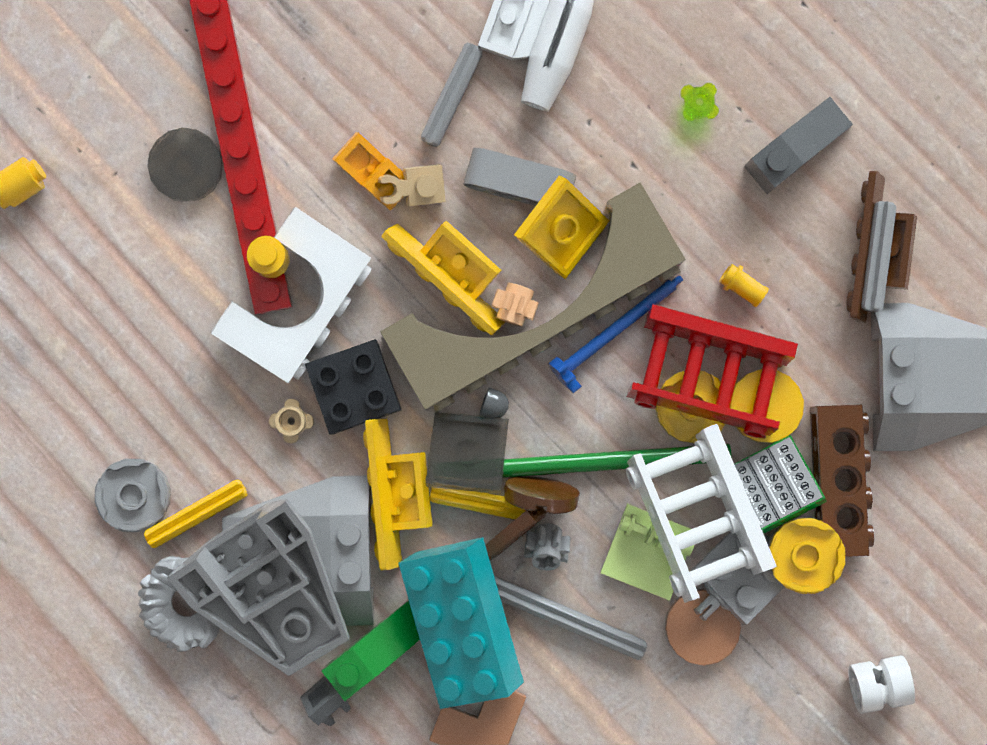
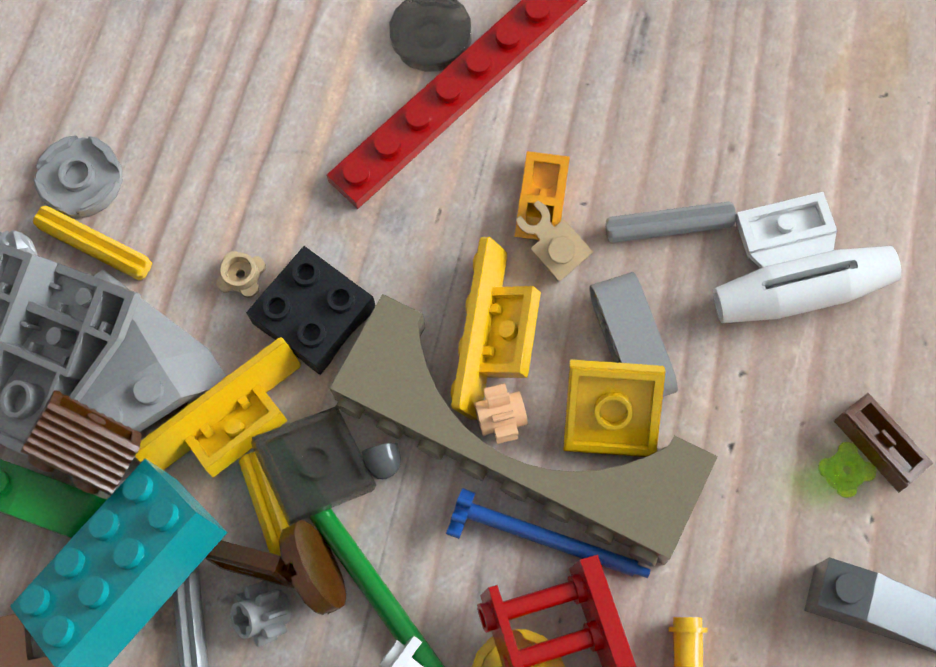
camera: 65 degrees right, 15 degrees down
white arch [211,207,372,383] -> none
yellow brick [247,236,290,278] -> none
none -> reddish brown brick [20,390,142,496]
none -> reddish brown tile [834,393,933,493]

